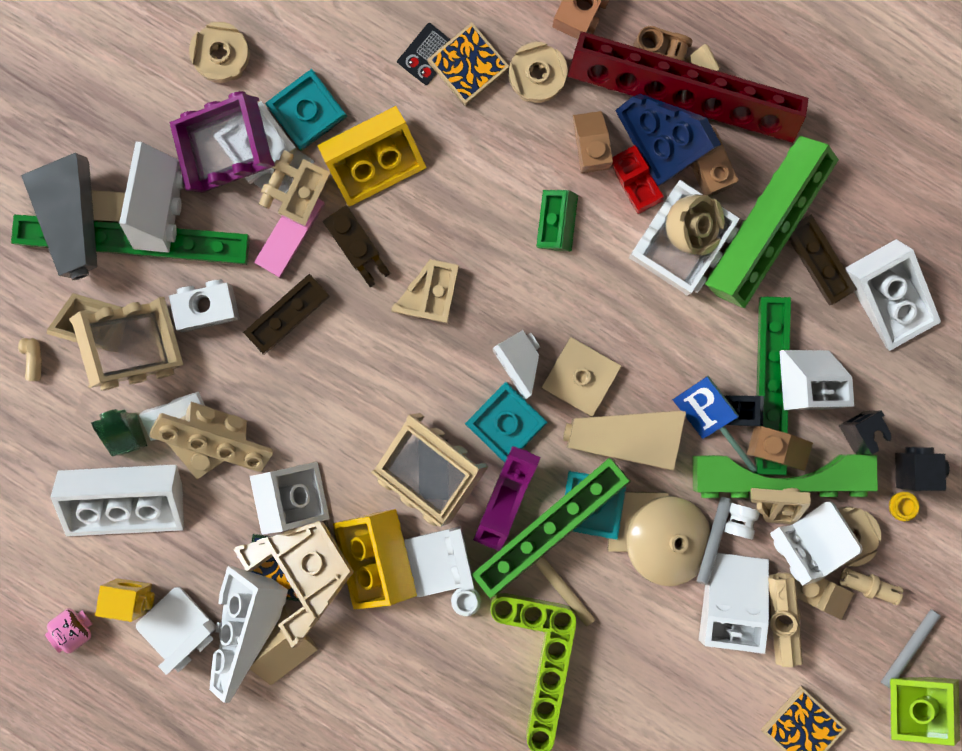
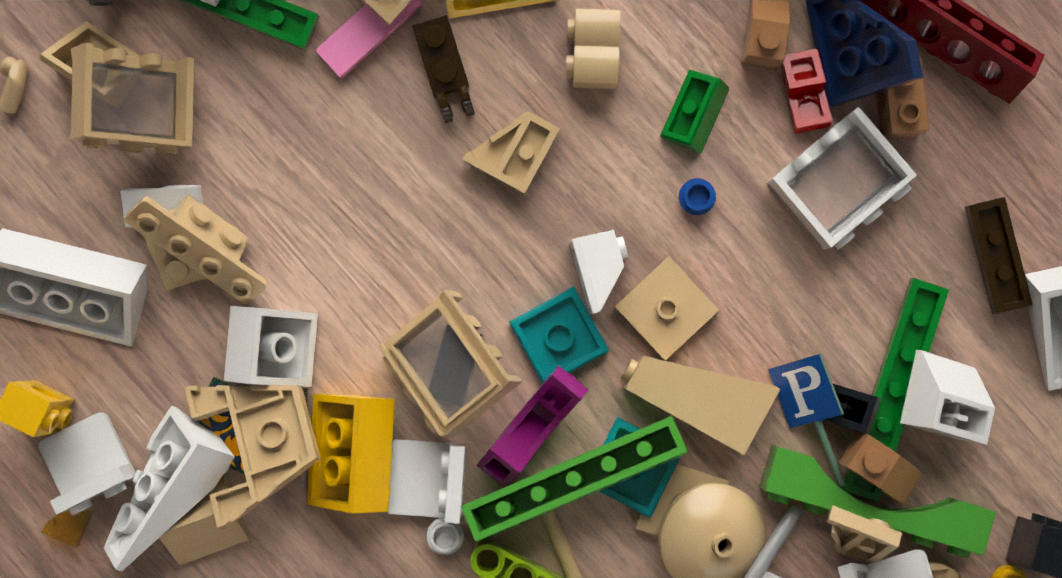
camera: 10 degrees right, 0 degrees up
clear green slope [91,409,148,456] -> none
white brick [169,279,240,332] -> none
dark brown plate [243,274,330,355] -> none
tan cylinder [666,194,725,255] -> none
bright green brick [705,136,839,308] -> none
white wheel [724,503,760,540] -> none
black hinge [839,410,891,455] -> none
none -> clear yellow tile [41,509,94,547]
none -> tan brick [566,9,620,89]
none -> blue plate [679,178,716,216]

